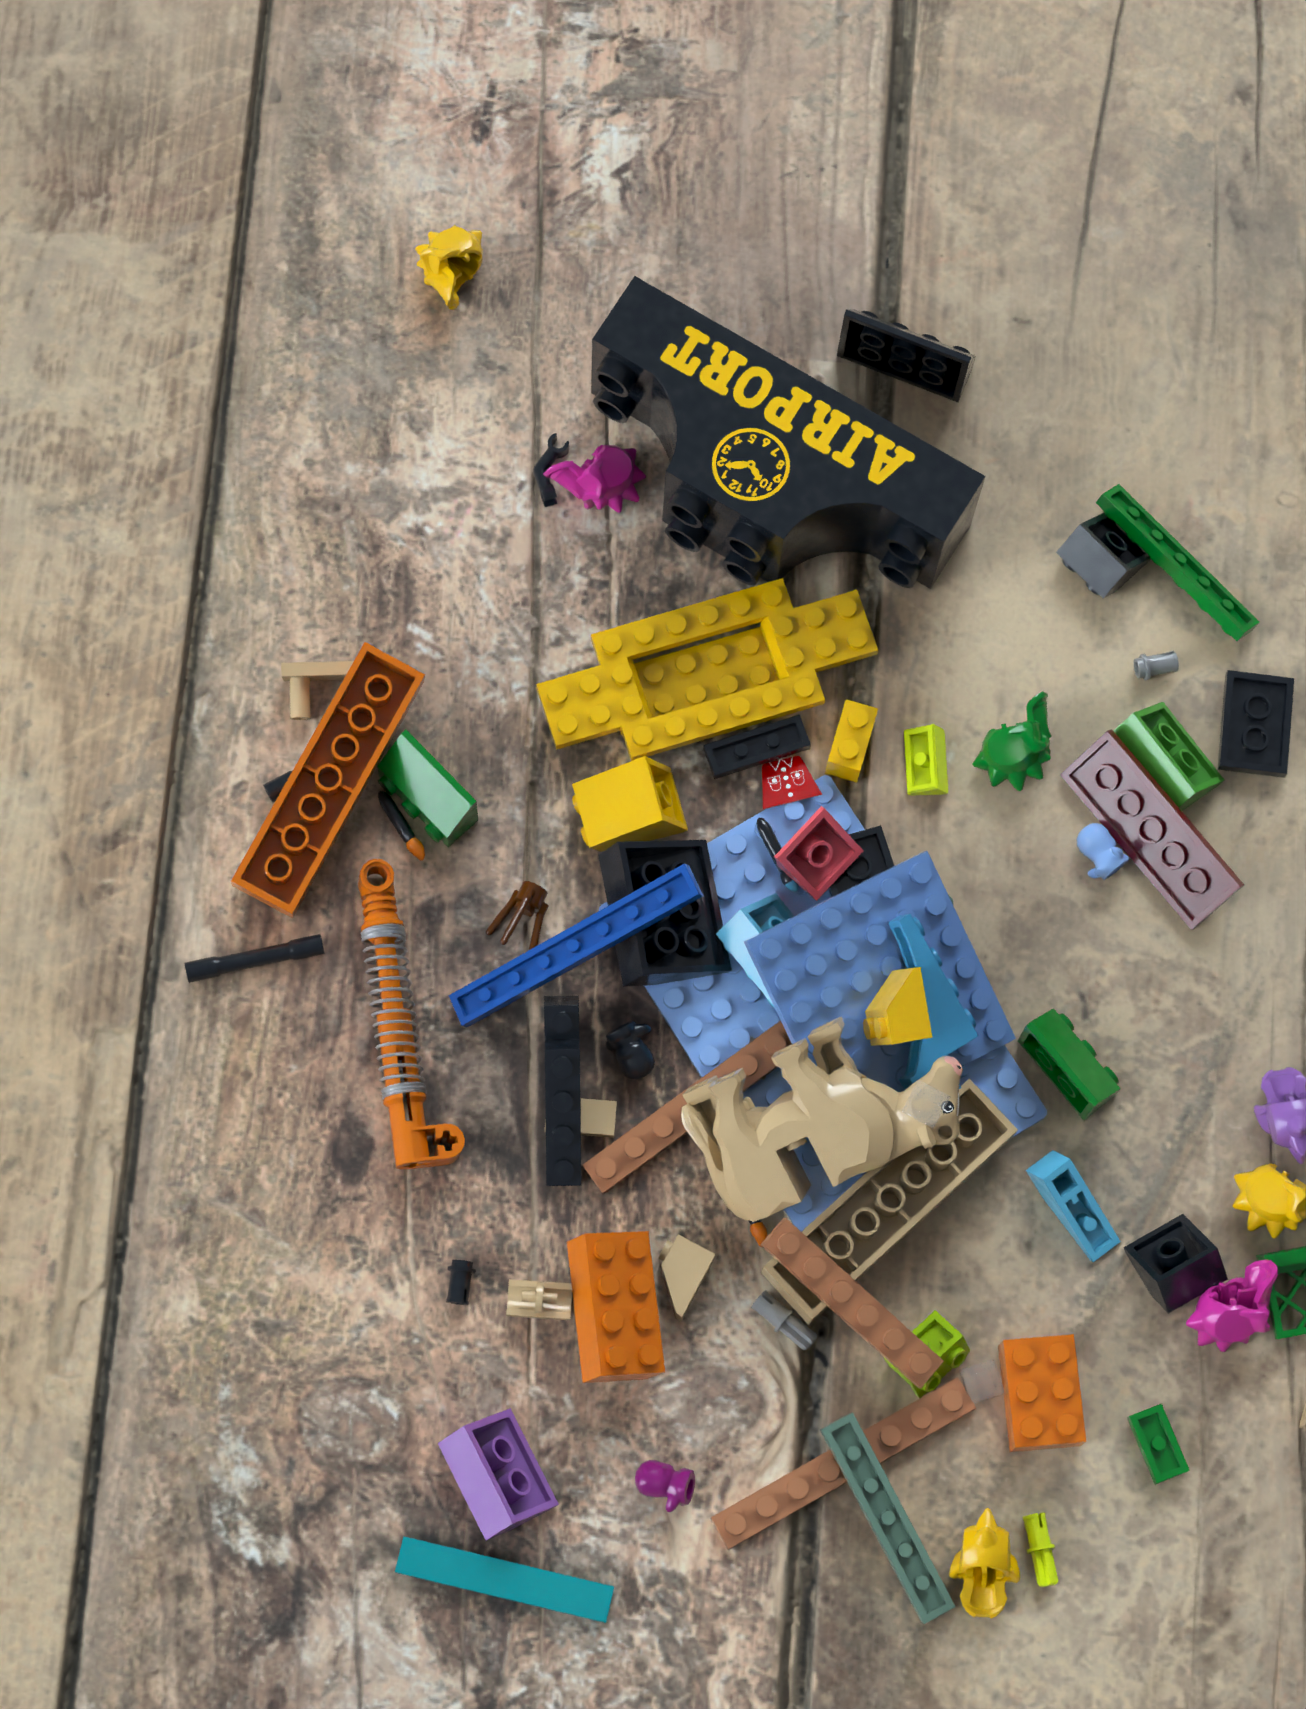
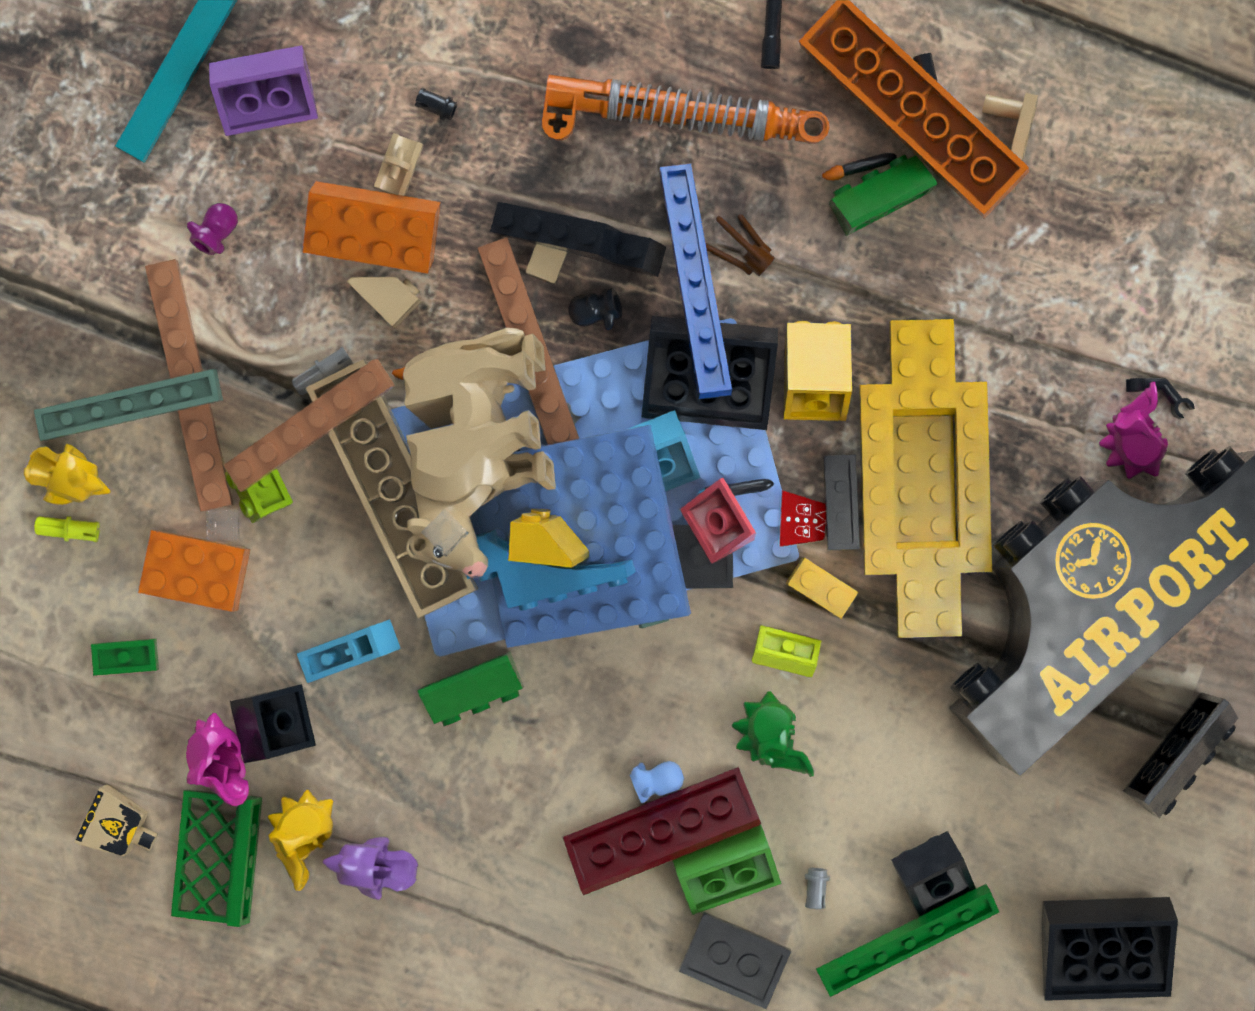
camera: 110 degrees right, 15 degrees up
none -> black slope [1042,897,1178,1001]

